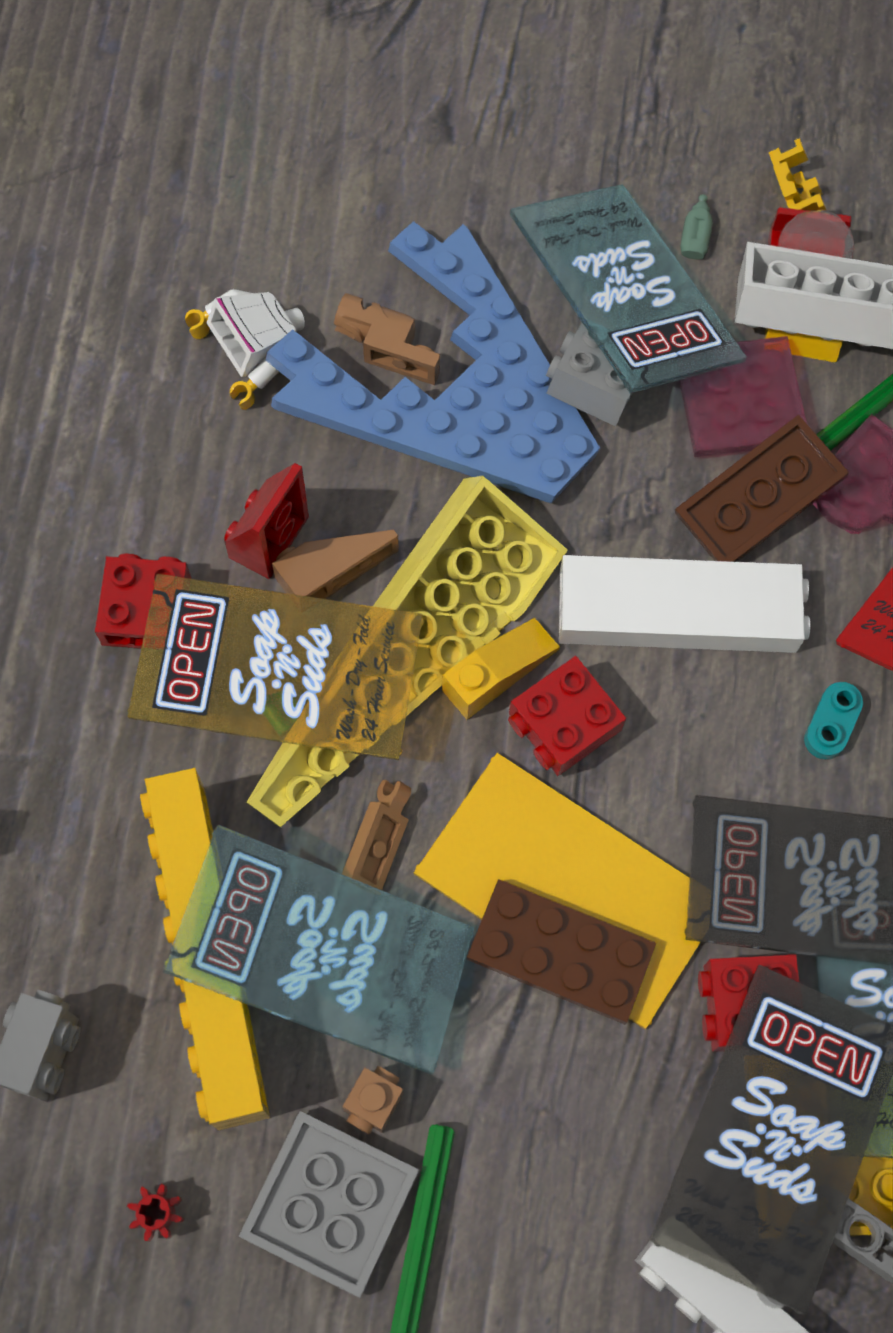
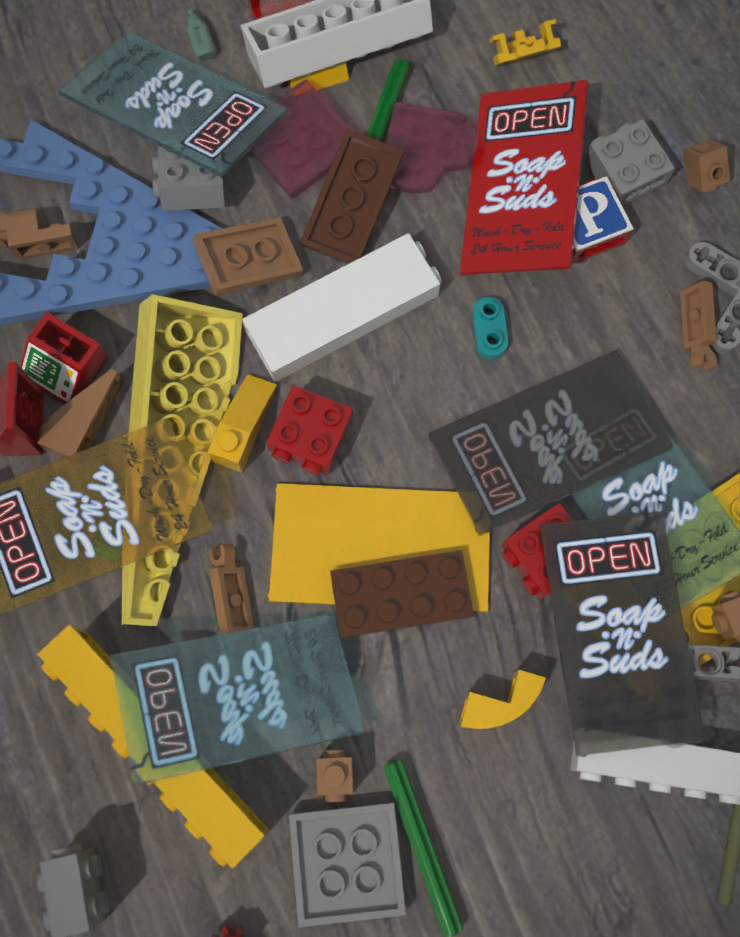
camera: 30 degrees left, 5 degrees up
none -> red slope [20,312,109,404]
none -> medium nougat plate [192,217,304,296]
none -> yellow brick [458,670,546,729]

